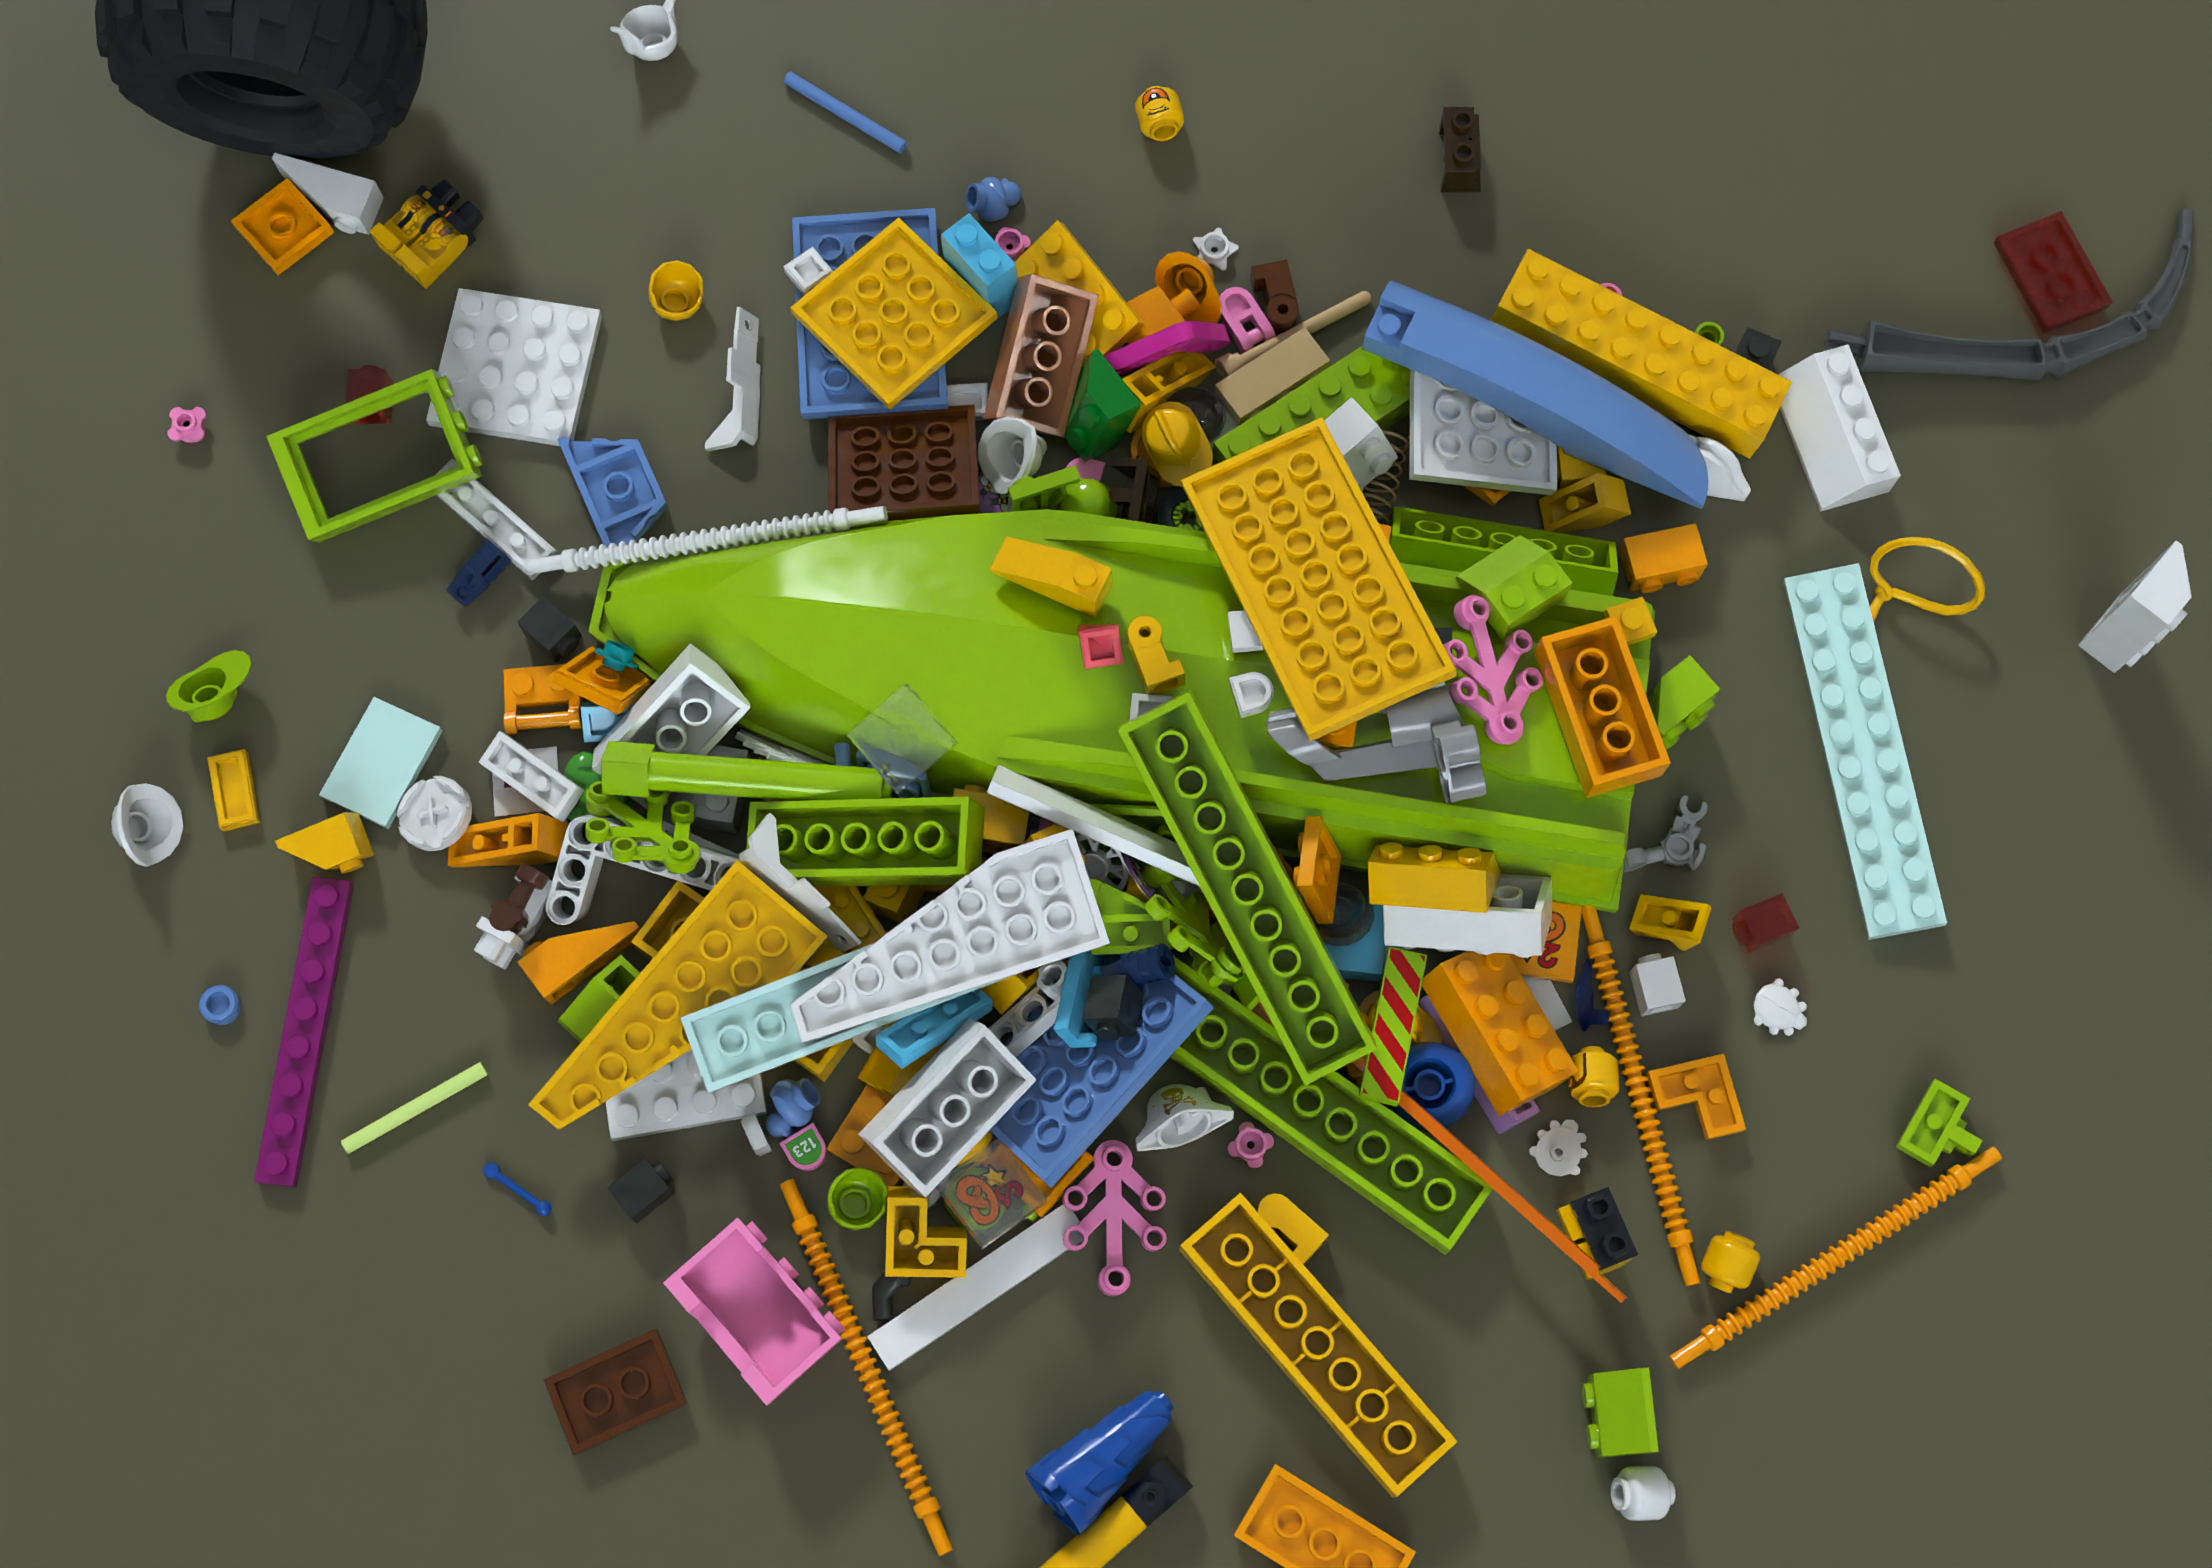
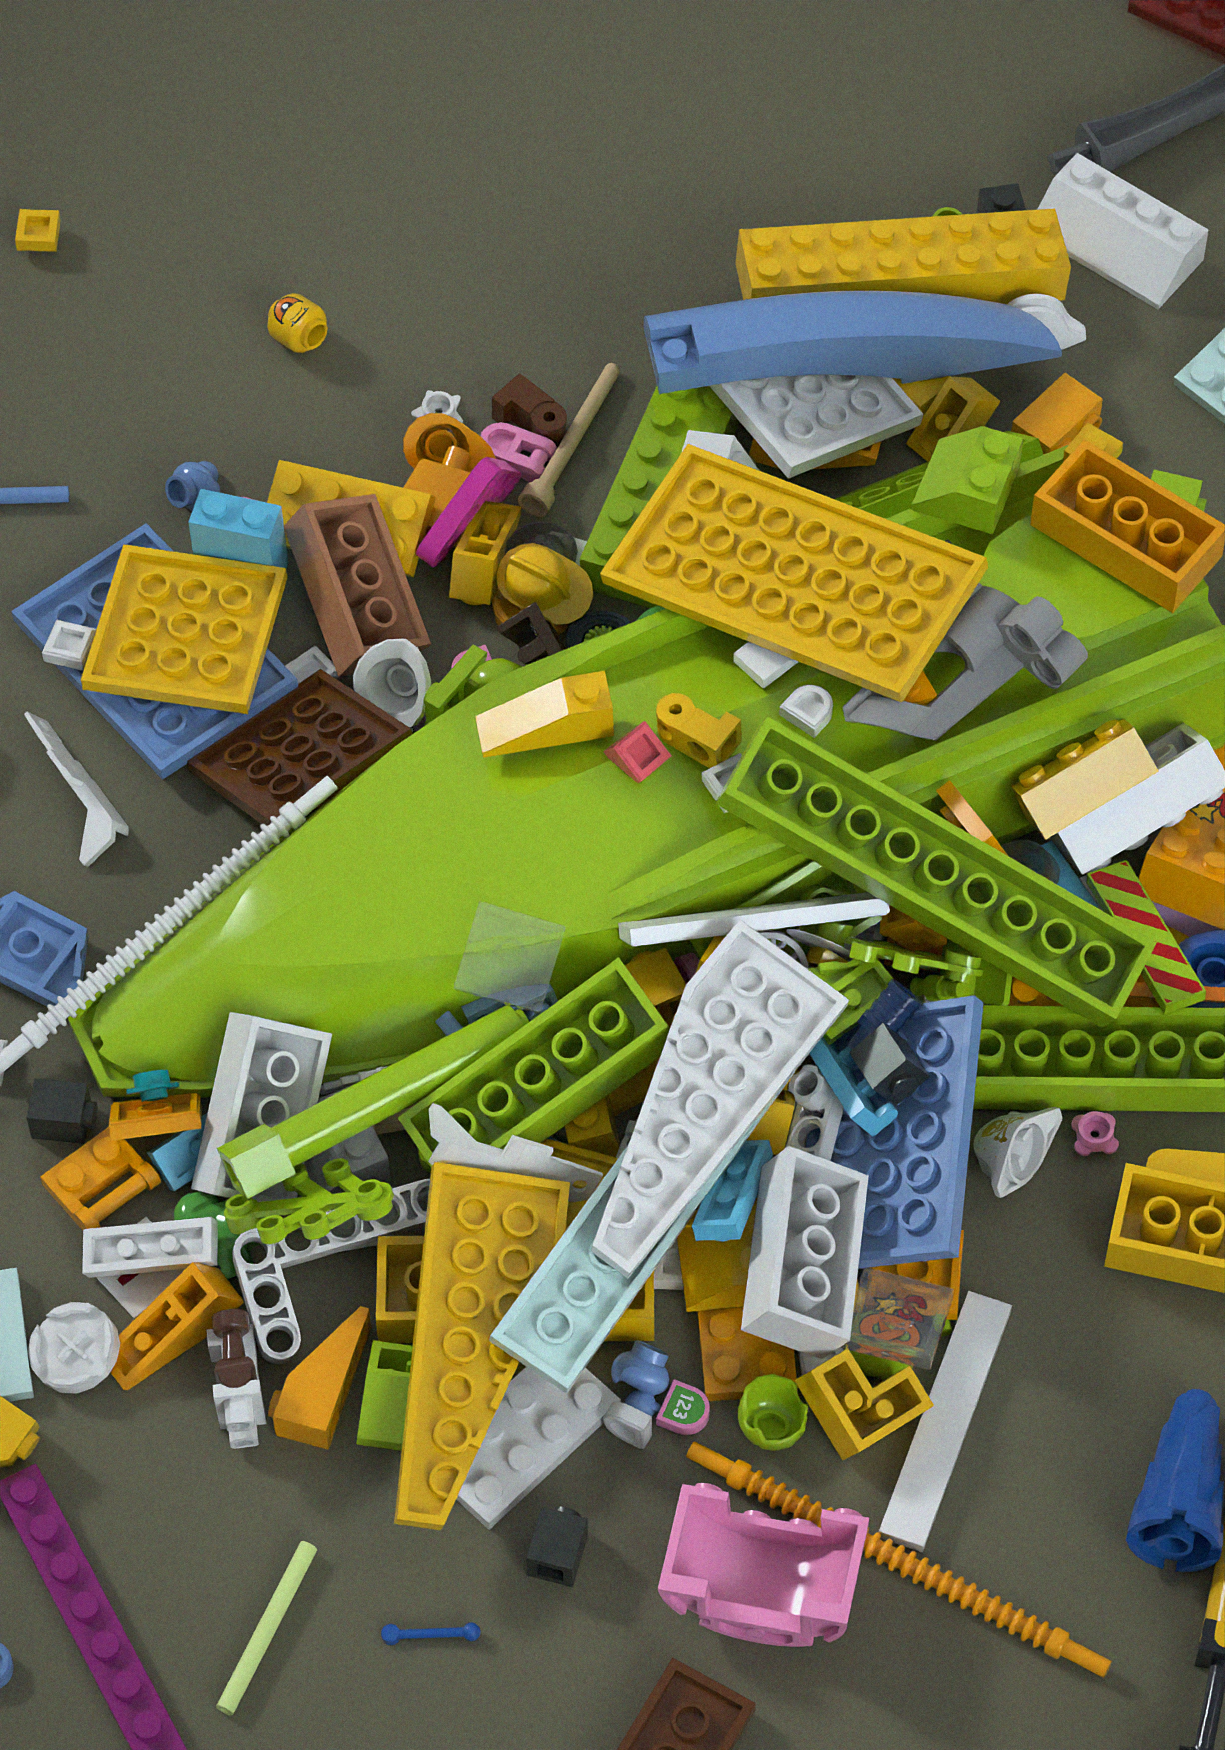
camera: 35 degrees left, 15 degrees down
pearl dark grey arm [872,1271,912,1321] -> none
bright pink plant [1062,1140,1167,1297] -> none
green slope [1064,349,1142,462] -> none
tan brick [1214,327,1330,426] -> none
dark brown window [1439,107,1481,192] -> none
bright pink plant [1443,595,1543,745] -> none

